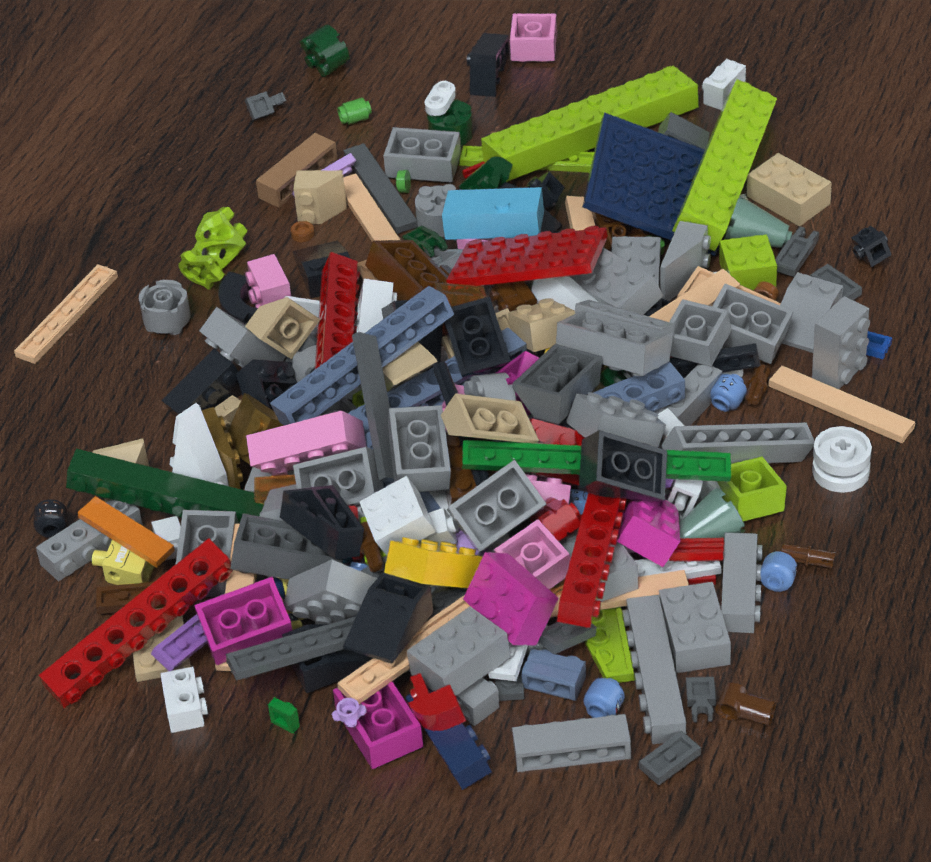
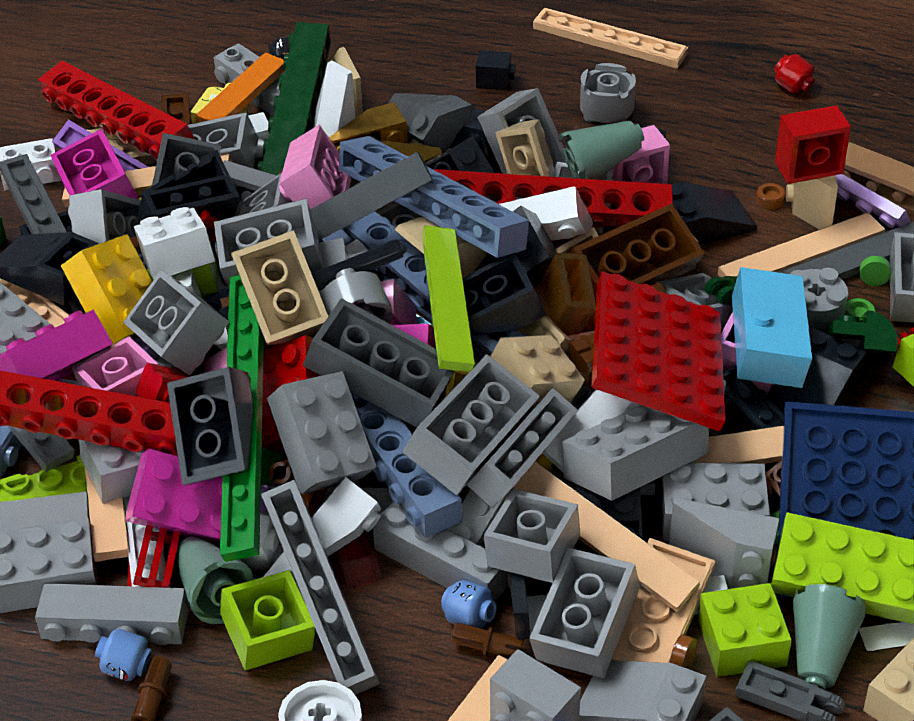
camera: 85 degrees right, 0 degrees up
lime hips [179,207,247,290] -> none
black brick [526,172,565,209] -> none
none -> dark grey wedge [388,93,475,154]
none -> lime tile [421,225,475,372]
none -> black brick [476,50,516,90]
none -> sand green cone [559,121,645,180]
none -> red head [774,54,815,94]
none -> red brick [775,105,851,184]

